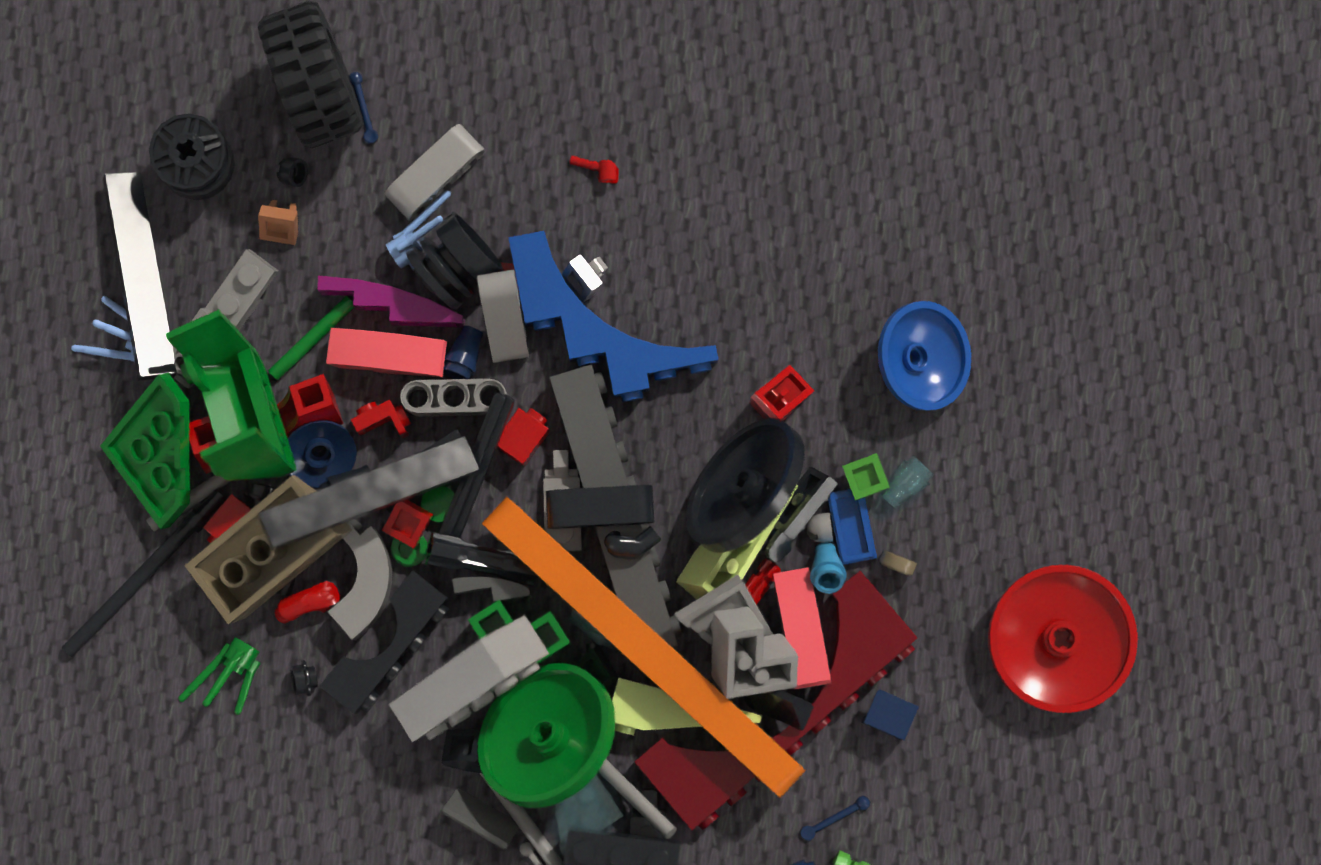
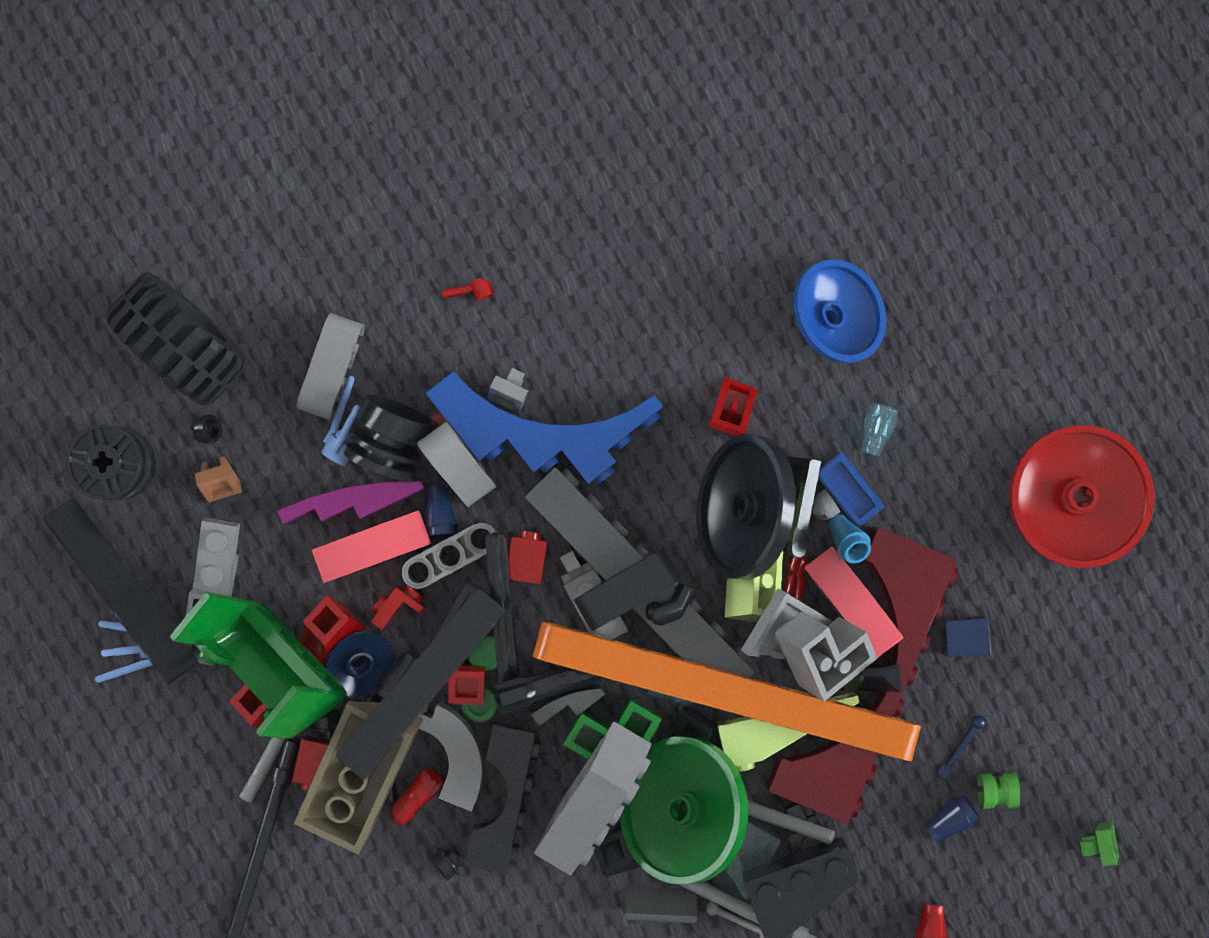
camera: 25 degrees left, 5 degrees up
green plate [100,373,190,529] -> none
green plant [178,637,261,715] -> none
green bar [268,296,355,381] -> none
dark blue hinge [349,72,378,144] -> none
bright green tile [842,453,890,501] -> none
dark tan tile [879,550,917,576] -> none

